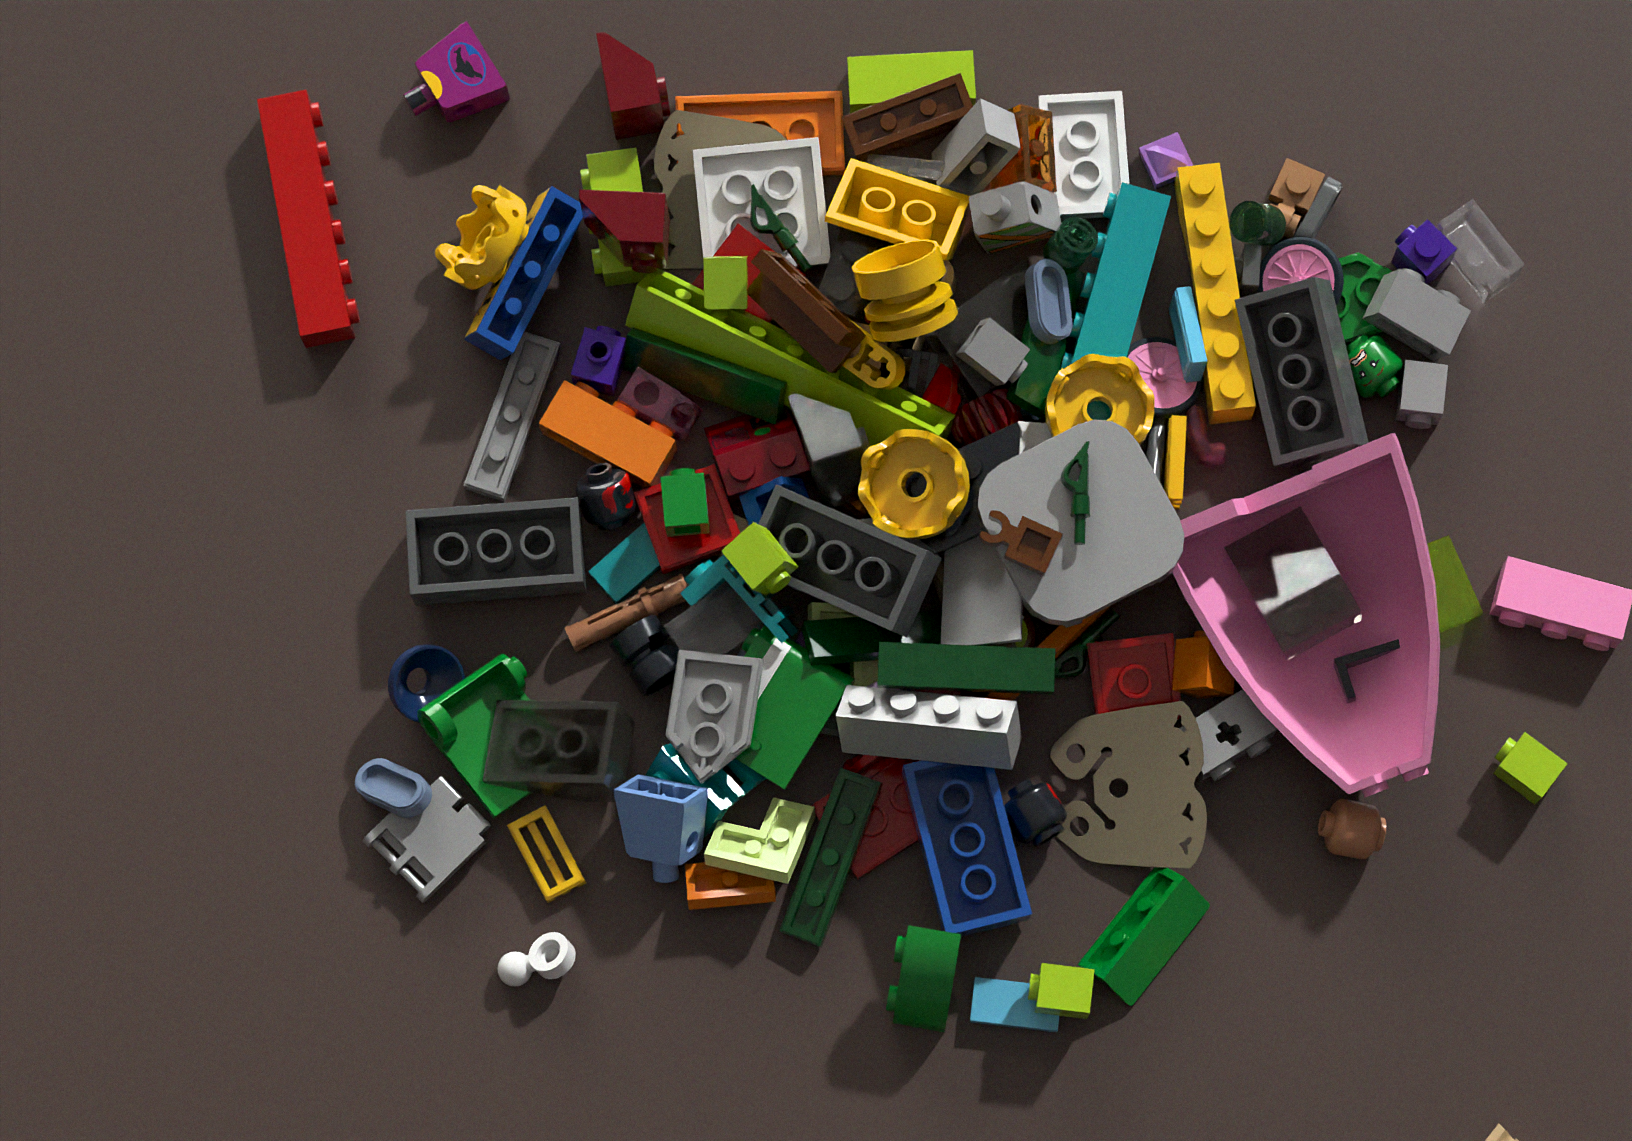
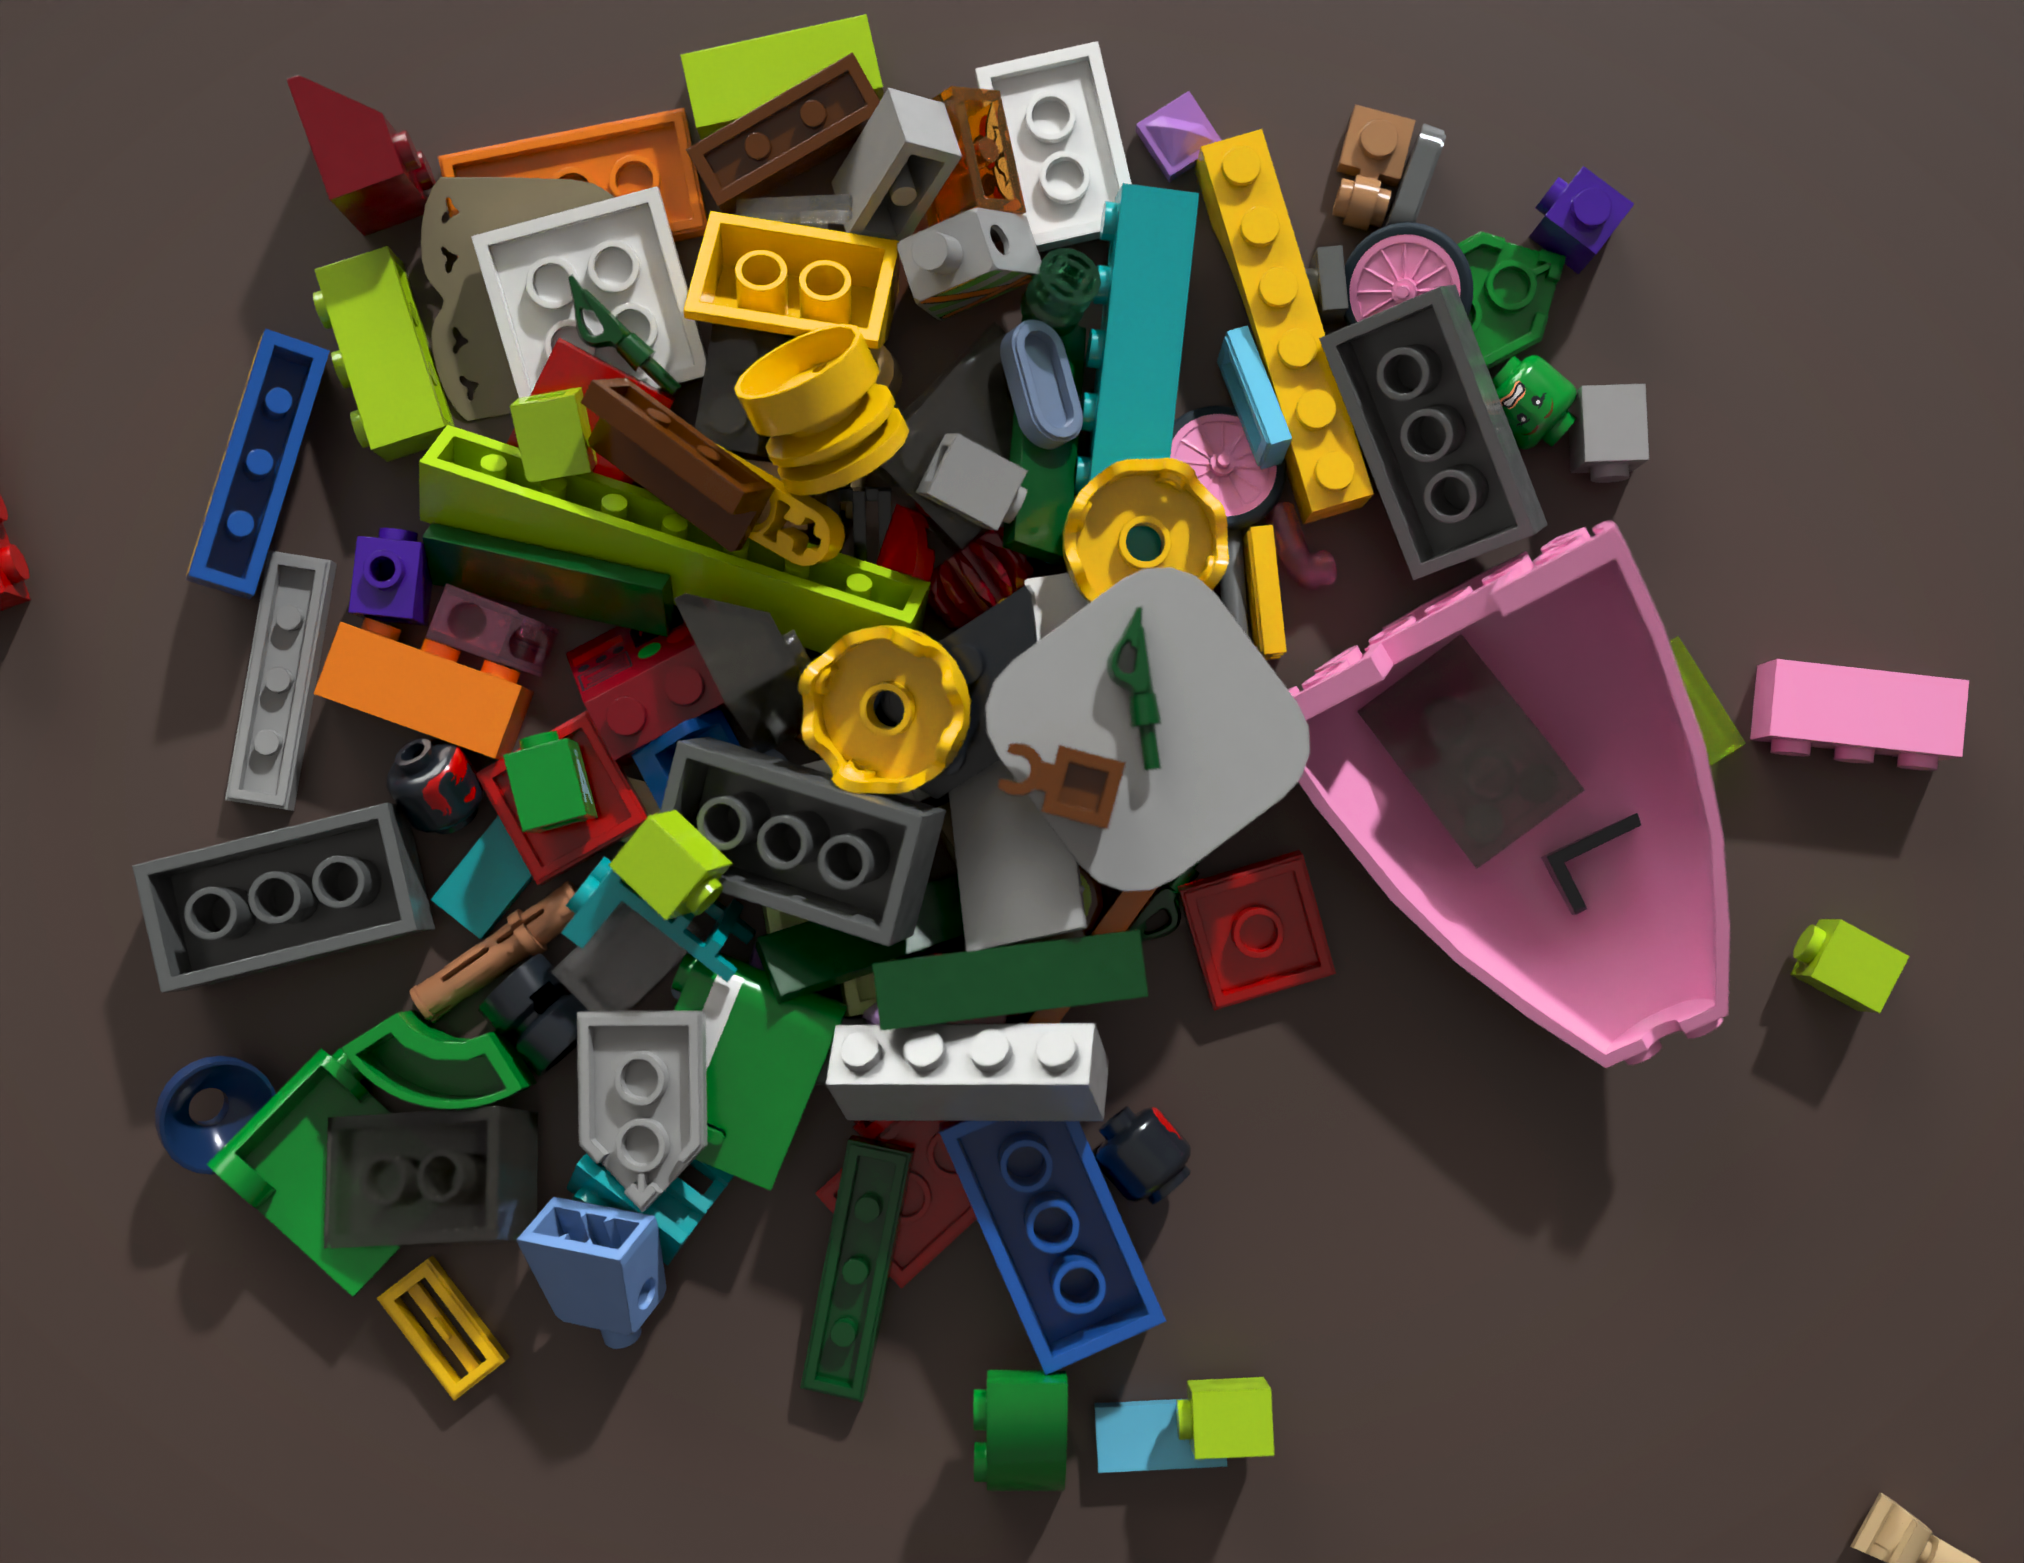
camera: 15 degrees left, 10 degrees up
sand blue tile [355,758,432,818] -> none
light grey plate [362,775,491,903] -> none
magenta torso [403,21,510,122] -> none
yellow plate [435,185,529,290] -> none
white plate [497,932,576,987] -> none
dark red slope [579,190,670,273] -> none
orange plate [685,862,776,910] -> none
yellowish green plate [704,797,815,884] -> none
dark tan piece [1050,701,1207,869] -> none
green panel [1077,867,1210,1006] -> none
orange brick [1172,631,1235,699] -> none
light grey brick [1179,689,1277,782] -> none
clear green wheel [1229,201,1286,247] -> none
nougat head [1318,799,1387,860] -> none
light grey brick [1362,268,1471,361] -> none
clear panel [1437,199,1525,303] -> none
none -> green brick [341,1010,537,1109]

